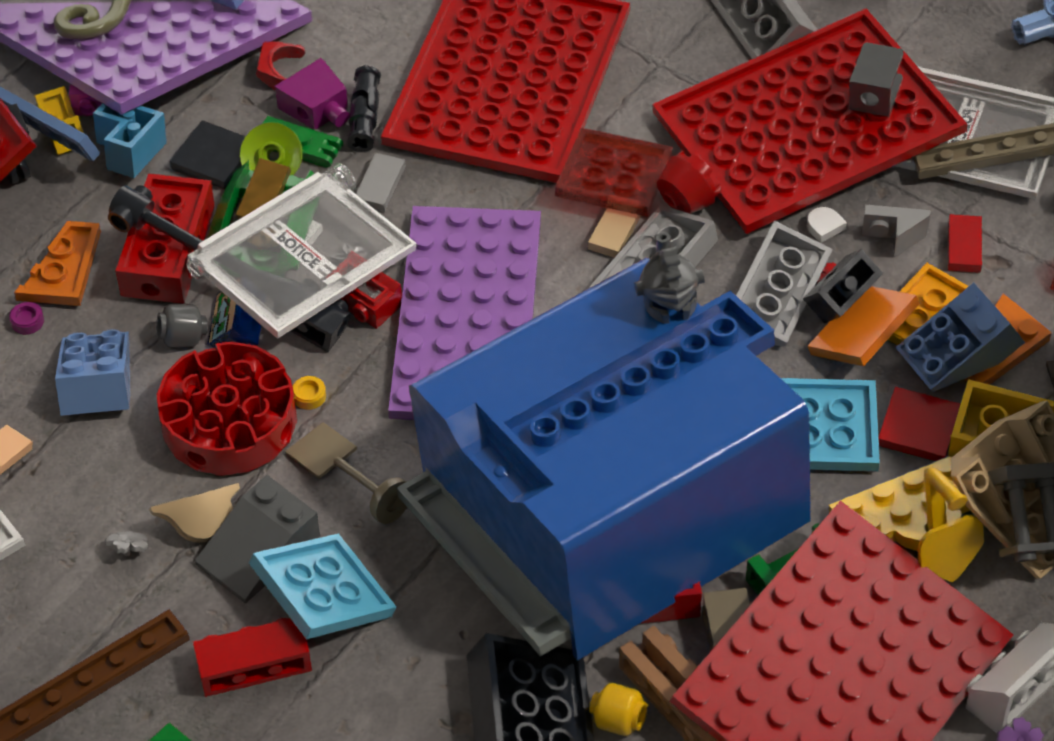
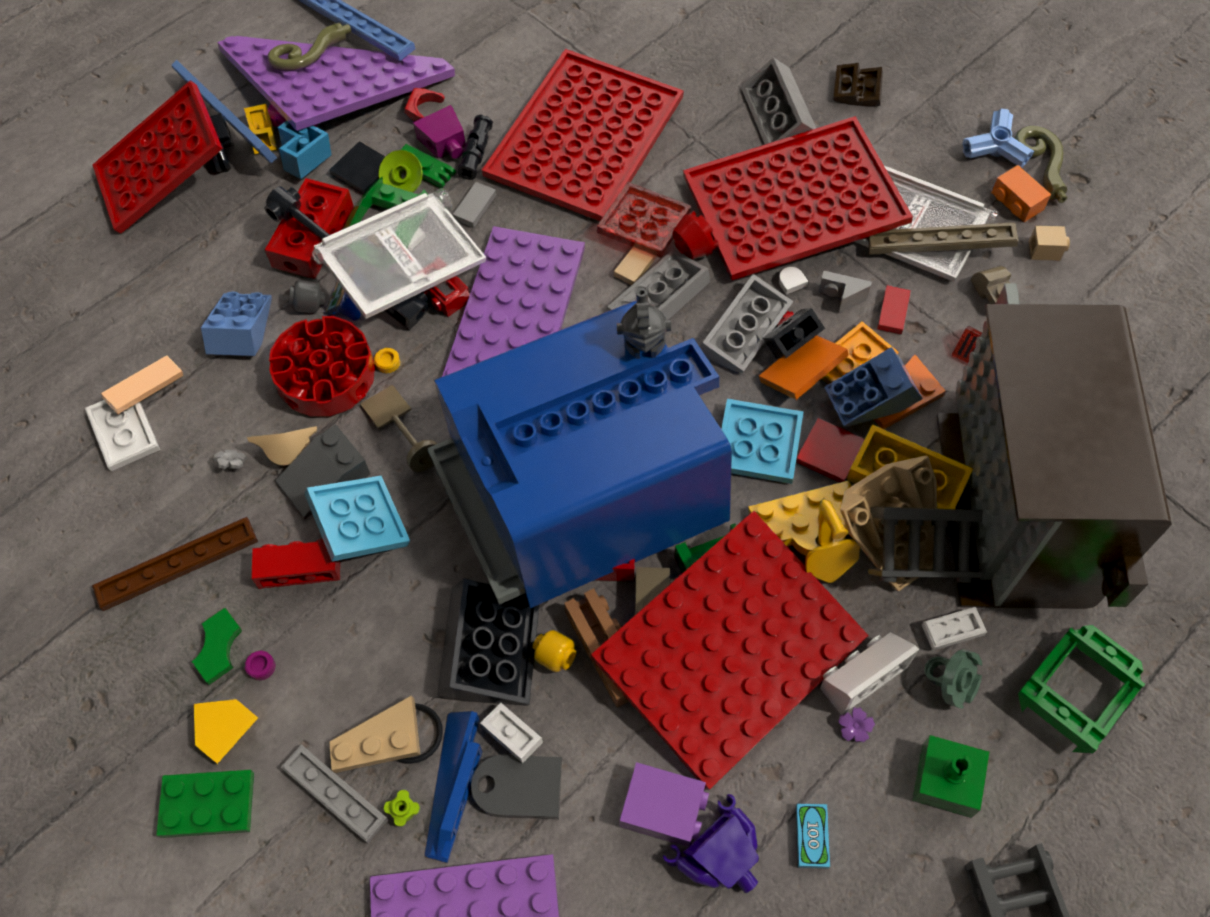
camera: 10 degrees right, 10 degrees up
magenta tile [9,302,44,335] -> none
orange wing [14,221,101,306] -> none
pearl gold tile [236,158,291,219] -> none
dark grey piece [849,42,903,117] -> none

